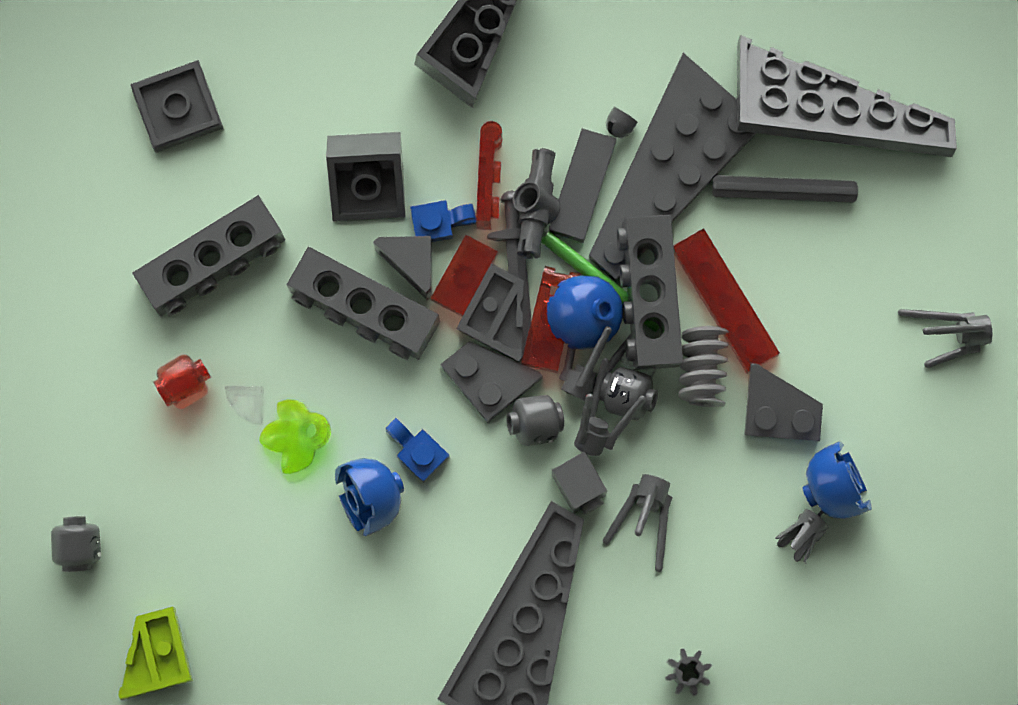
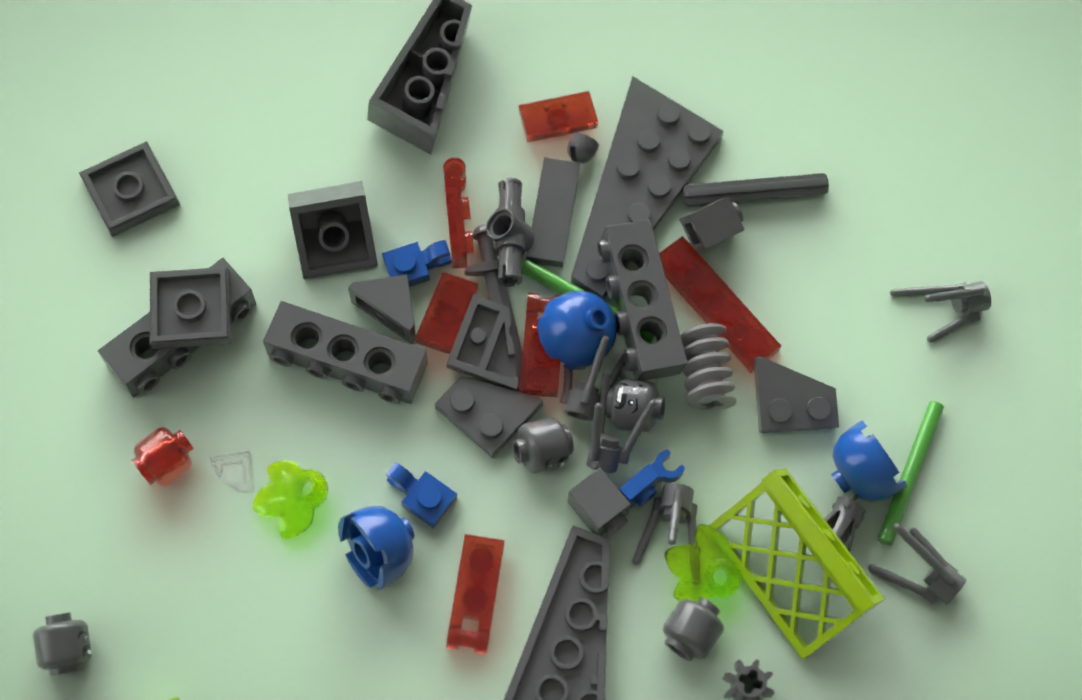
camera: 15 degrees left, 10 degrees down
wing [737,35,957,157] -> none
none -> dark grey tile [150,267,232,349]
none -> clear red plate [446,534,505,654]
none -> clear red plate [518,91,598,143]
none -> blue plate [619,449,685,508]
none -> dark grey head [663,597,724,661]
none -> clear neon green plate [664,524,741,602]
none -> dark grey brick [679,196,744,252]
none -> lime fence [706,468,885,659]
none -> dark grey plant [868,523,967,604]
none -> bright green bar [877,401,944,546]

